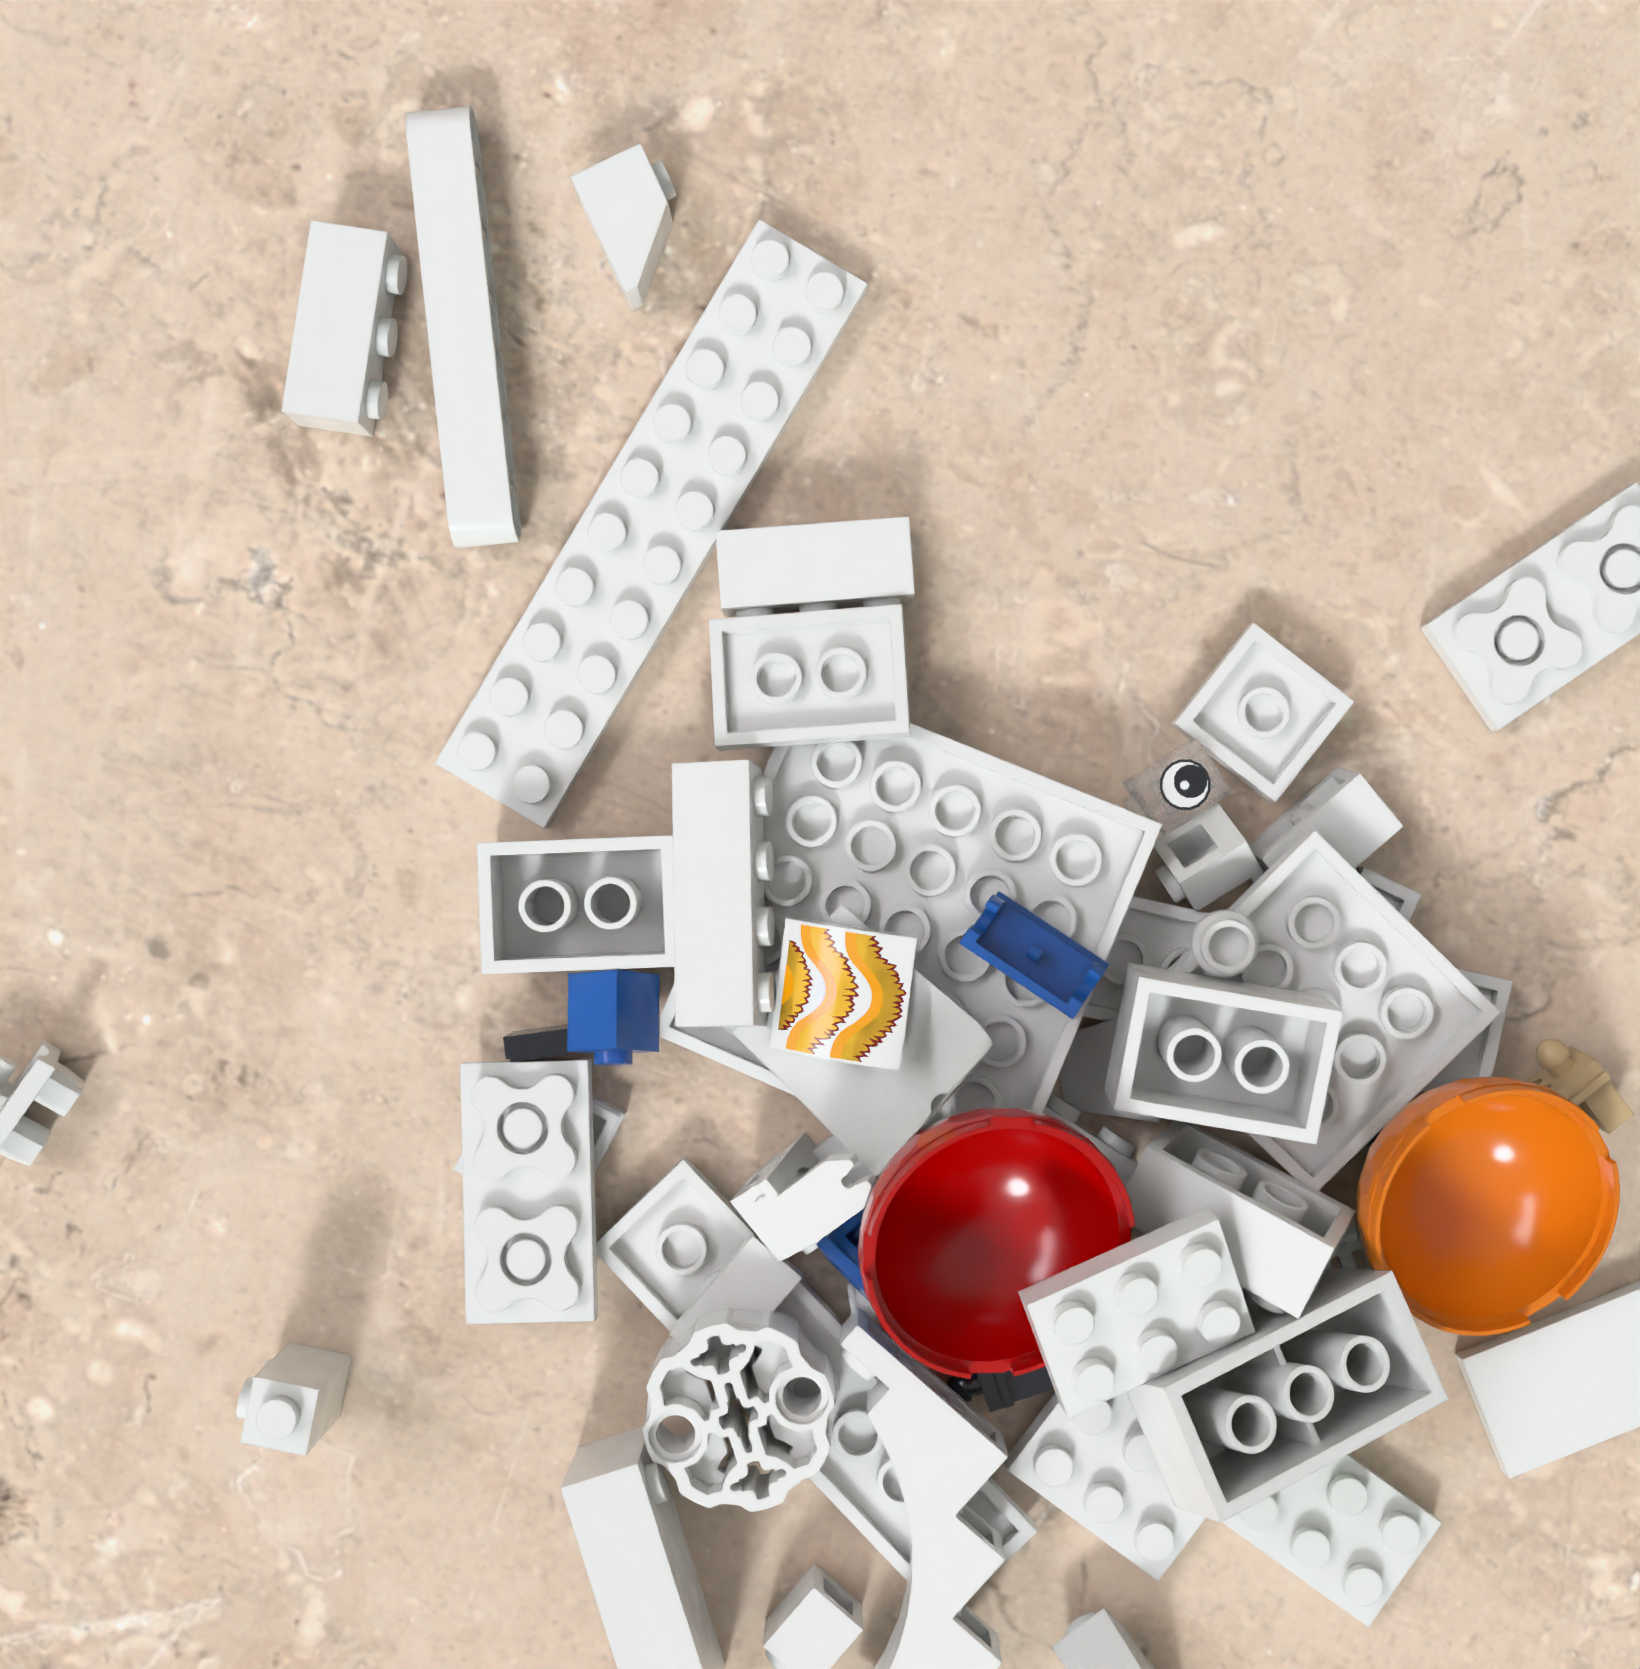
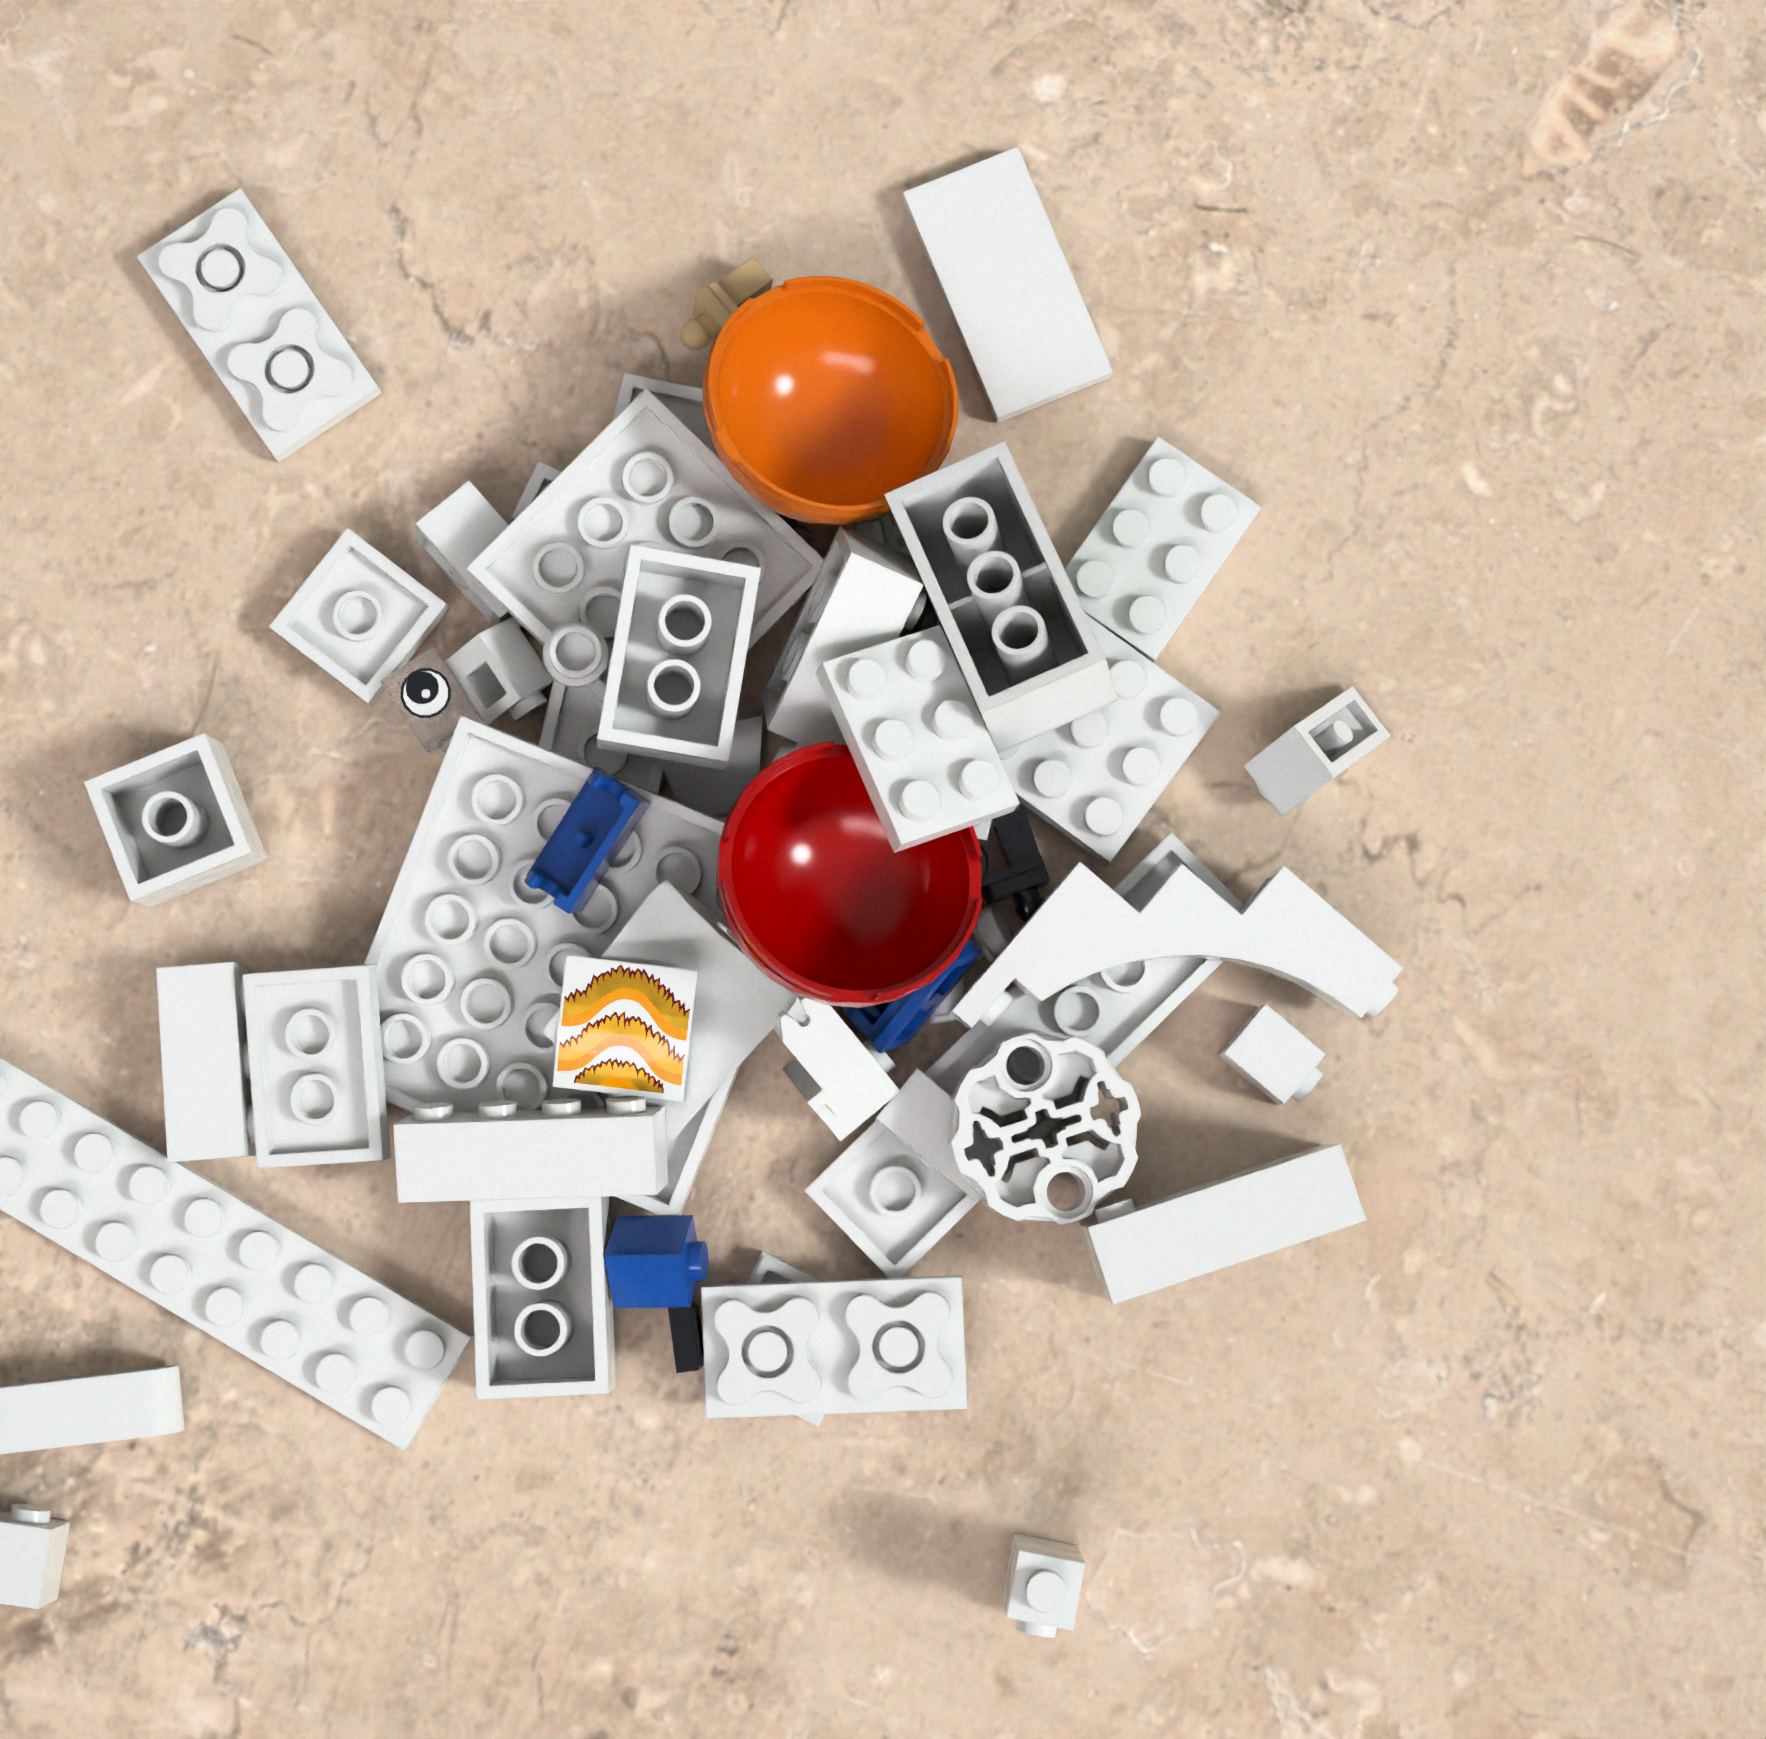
camera: 85 degrees left, 5 degrees down
none -> white brick [84,733,268,908]

